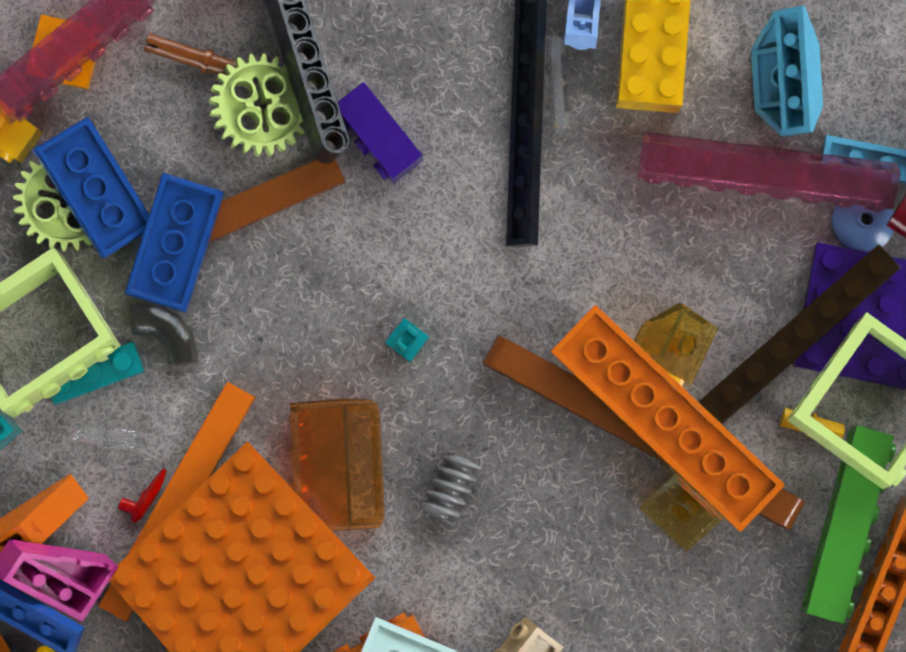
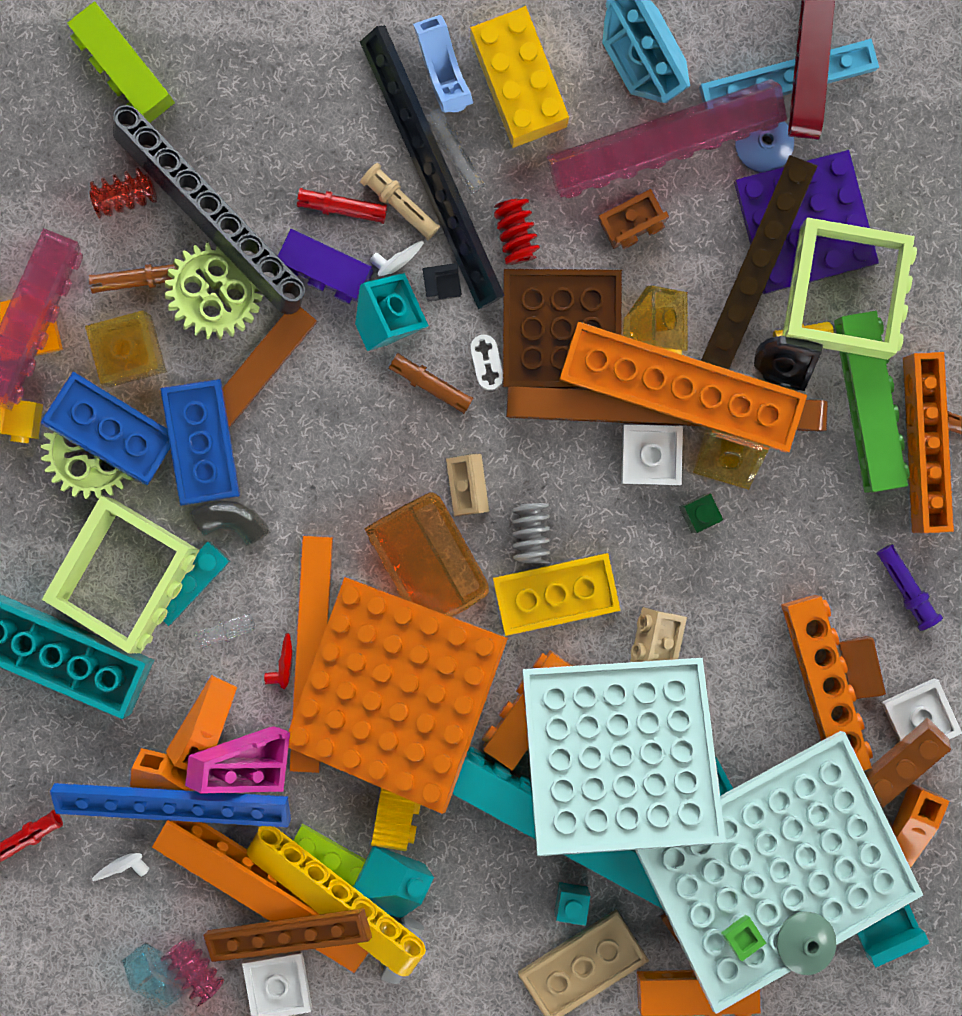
camera: 30 degrees left, 5 degrees up
teal tile [385,318,430,363] -> none
none -> clear yellow brick [85,310,167,387]
none -> red pin [297,188,387,224]
none -> teal slope [355,273,429,351]
none -> tan pin [360,163,440,241]
none -> white bar [370,240,424,276]
none -> dark orange pin [388,353,474,414]
none -> black panel [422,263,462,302]
none -> tan slope [446,454,489,517]
none -> white beam [471,335,503,391]
none -> yellow plate [493,553,621,636]
none -> red piece [494,198,540,265]
none -> reddish brown plate [503,269,622,389]
none -> dark orange bracket [598,189,669,249]
none -> white plate [621,425,683,485]
none -> dark green brick [679,493,724,533]
none -> black tile [754,336,823,391]

